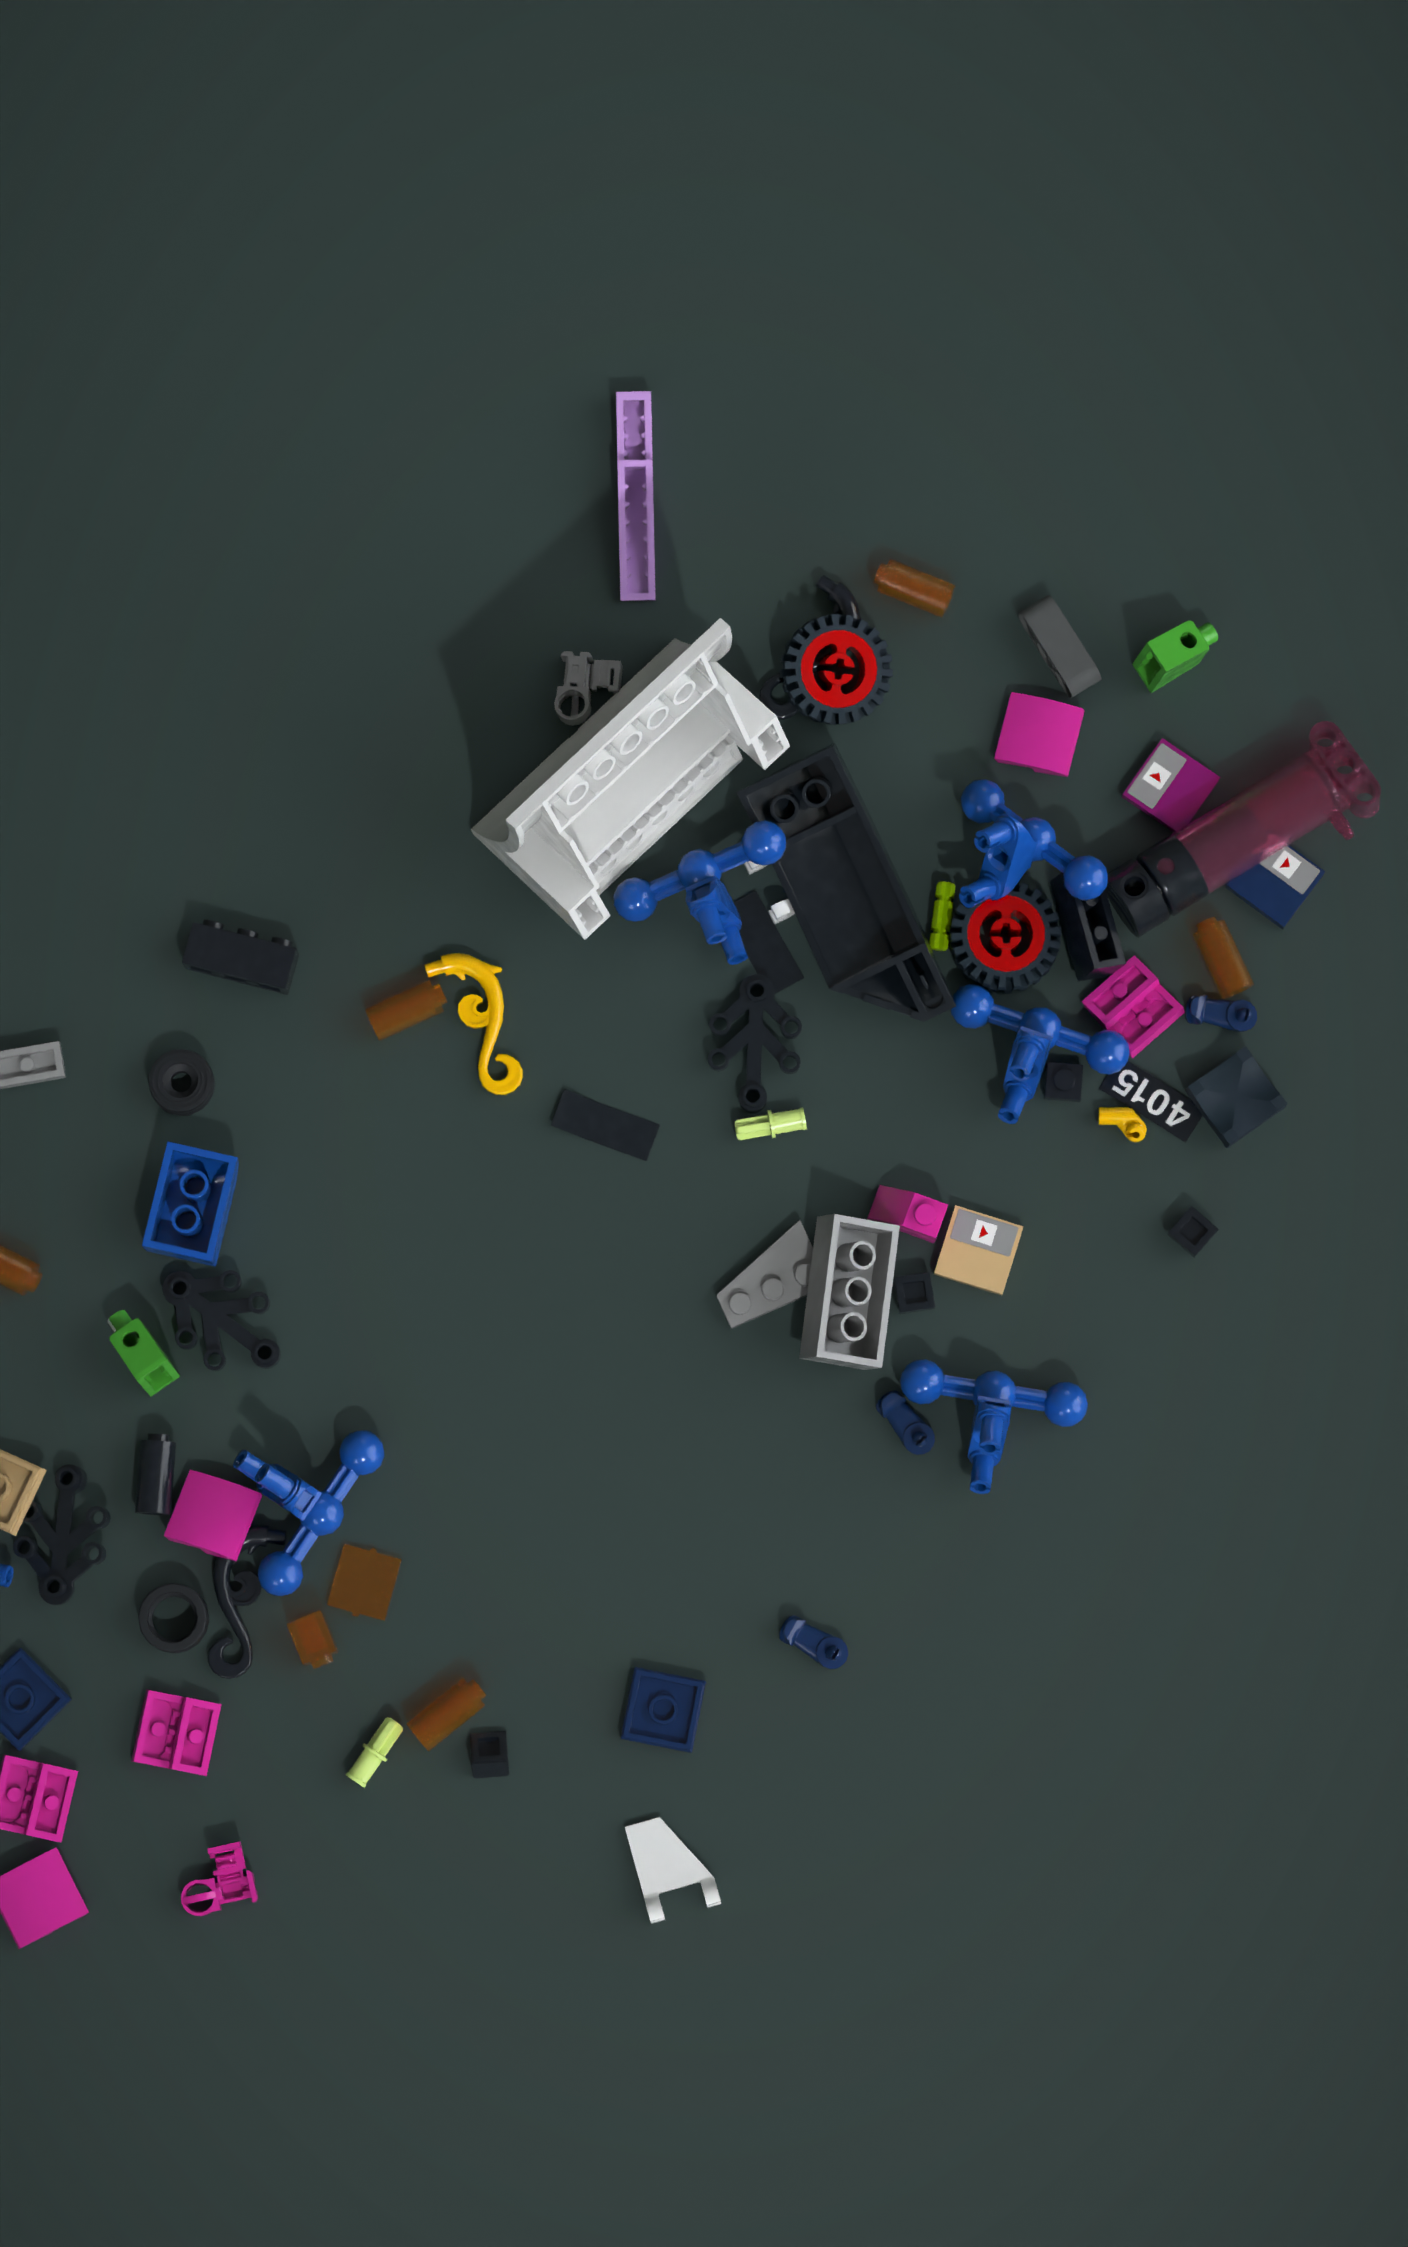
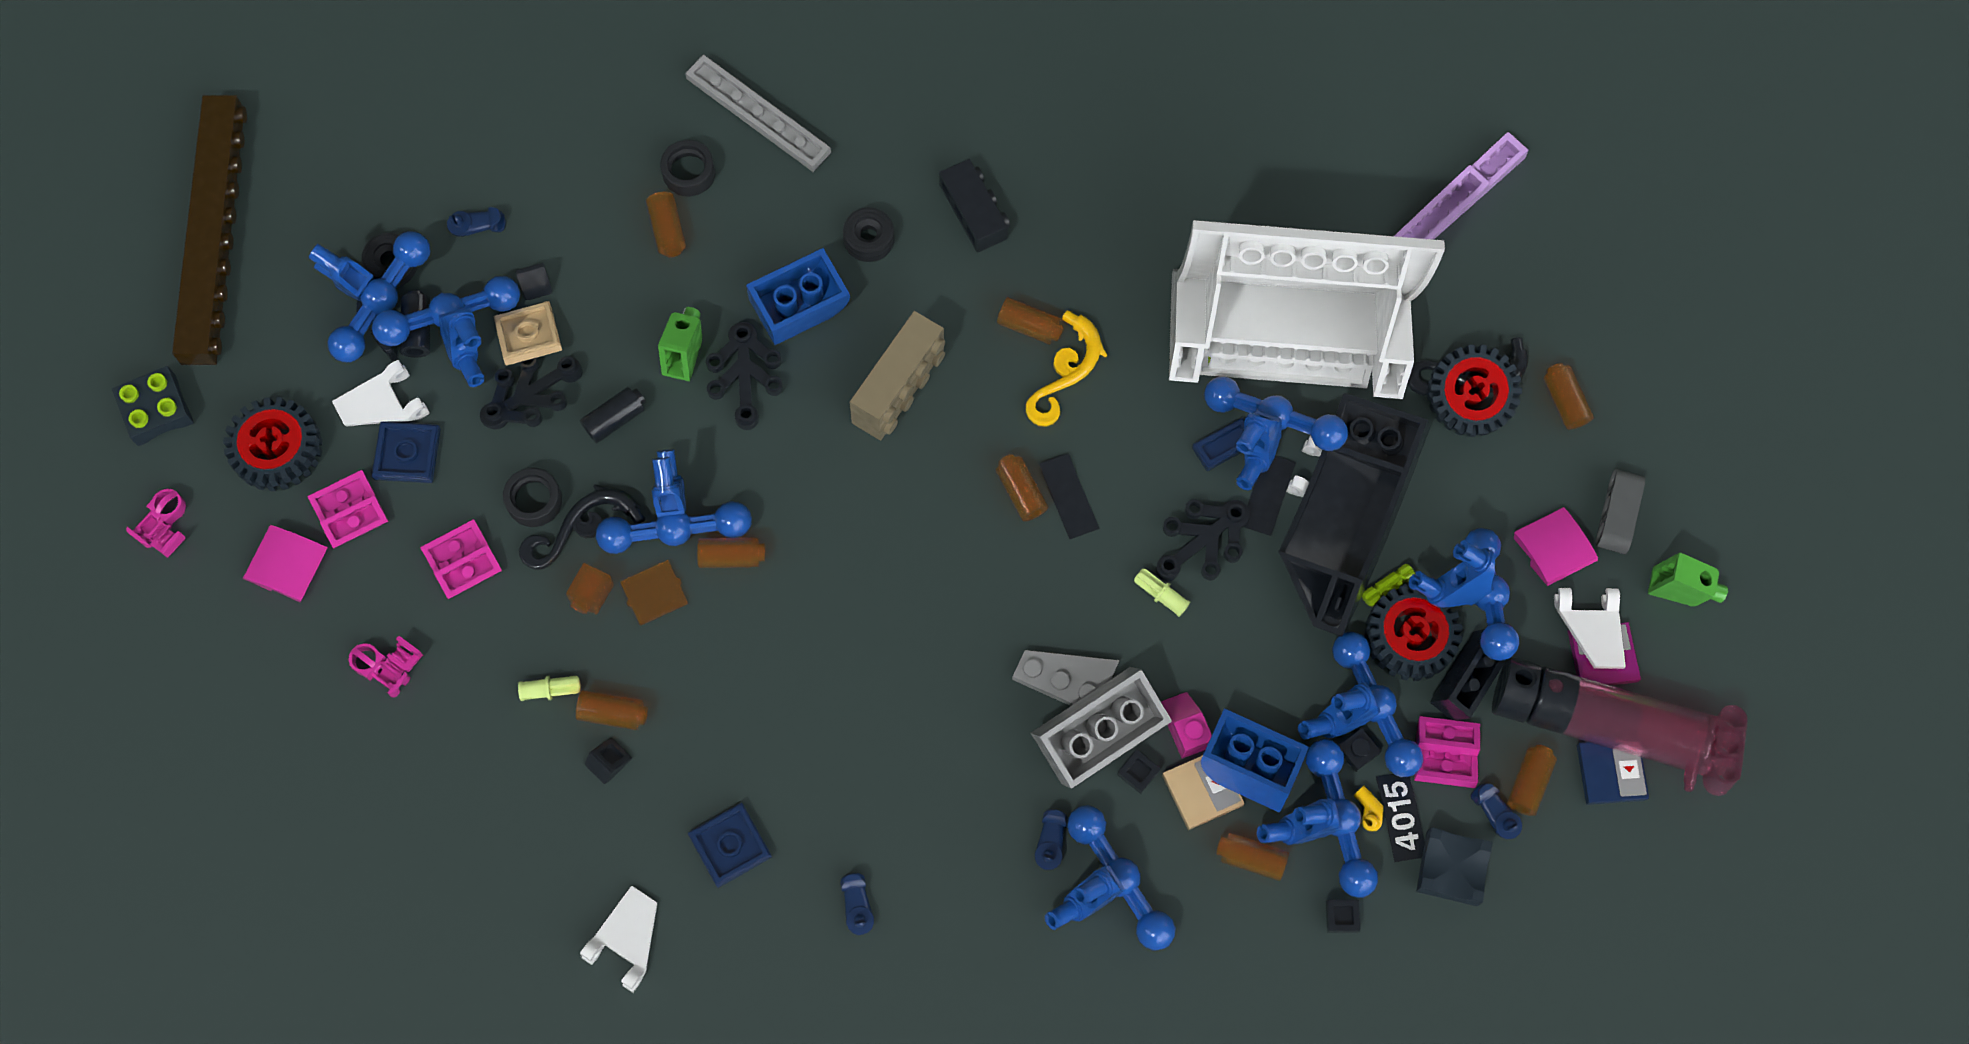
camera: 45 degrees right, 10 degrees down
dark pink slope [164,1470,262,1561] -> none
none -> clear orange brick [698,538,765,568]
none -> dark tan brick [850,311,945,441]
none -> clear orange brick [996,454,1049,522]
none -> dark blue tile [1192,418,1244,471]
none -> blue brick [1201,708,1309,813]
none -> clear orange brick [1216,832,1289,882]
none -> blue connector [1257,739,1378,898]
none -> white flag [1554,588,1626,669]

